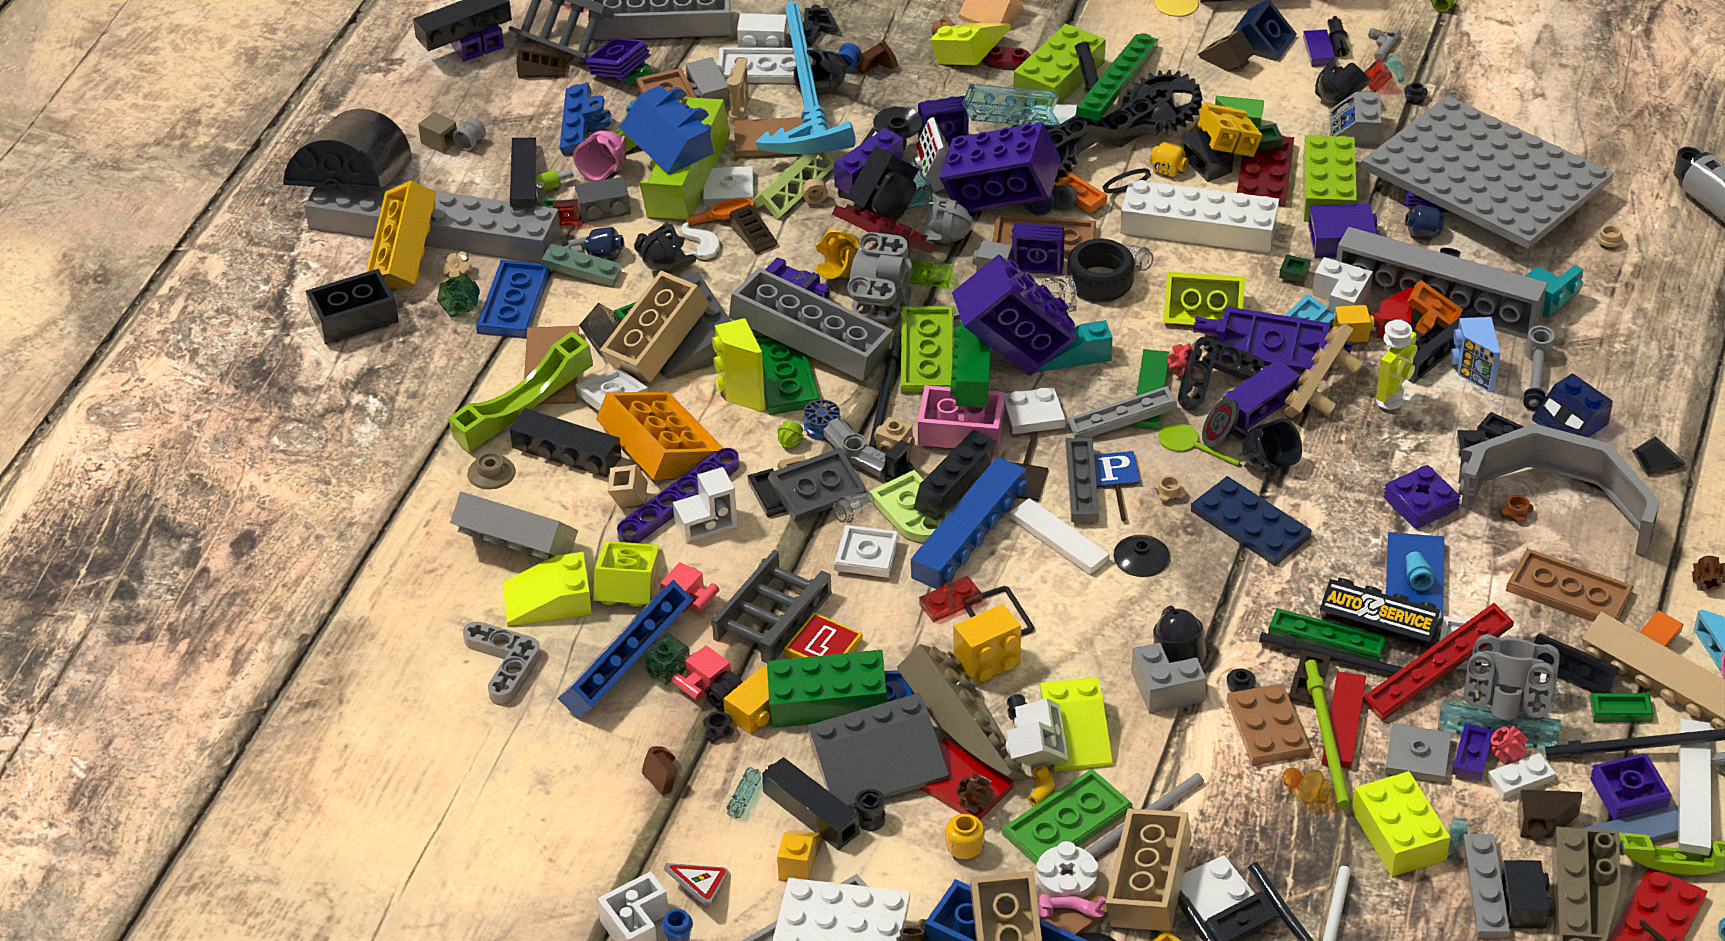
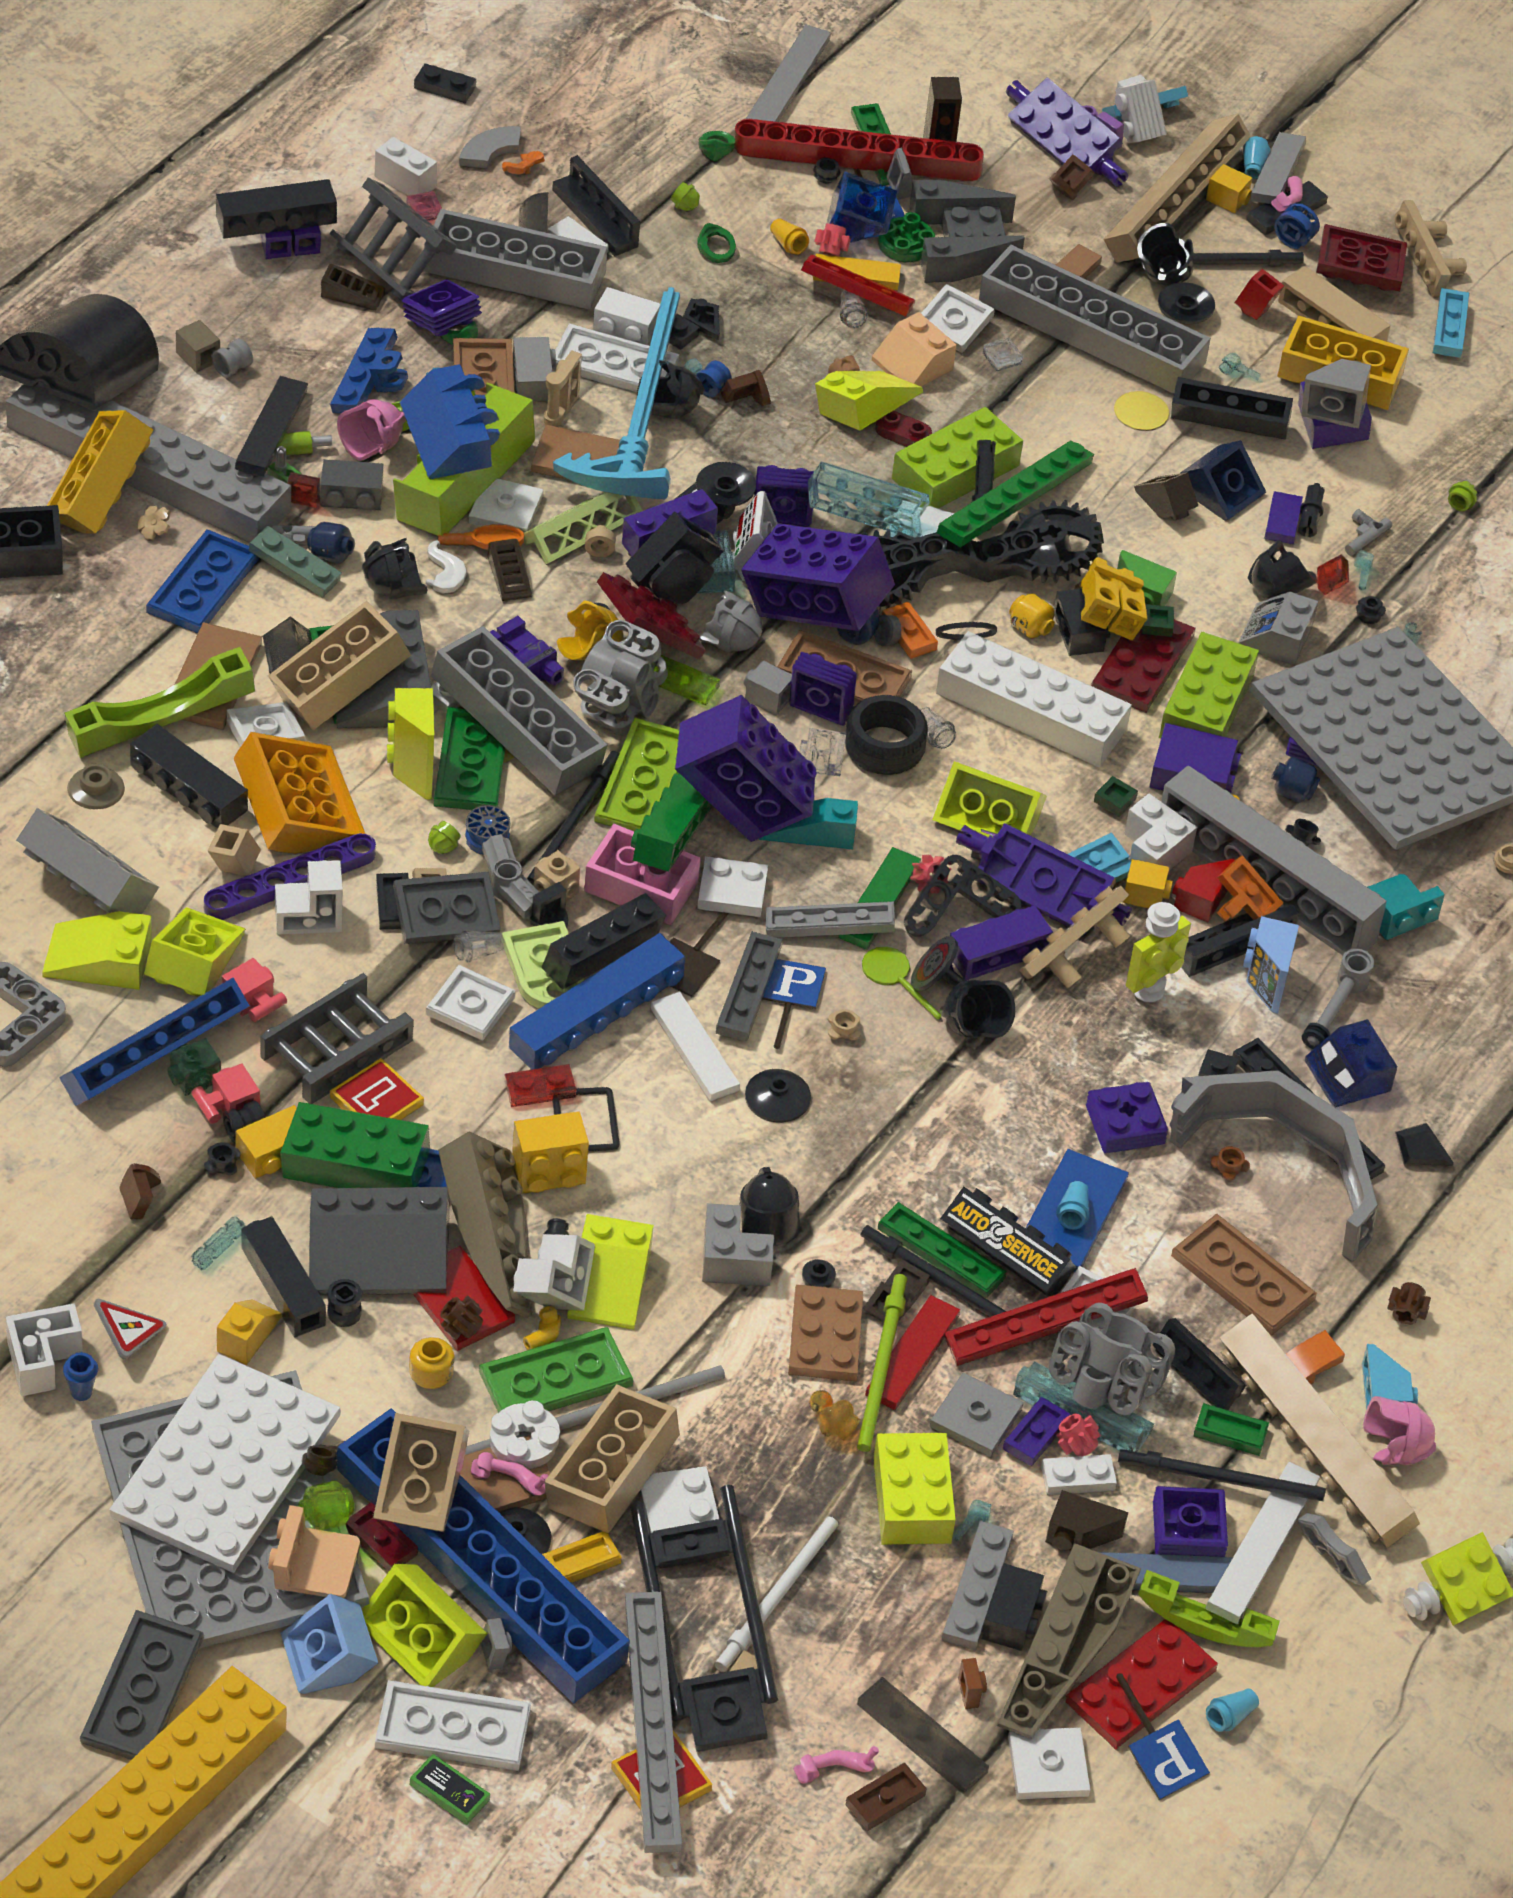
camera: 10 degrees right, 5 degrees up
clear green brick [437,273,480,318] -> none
dark blue plate [1191,476,1312,566] -> none

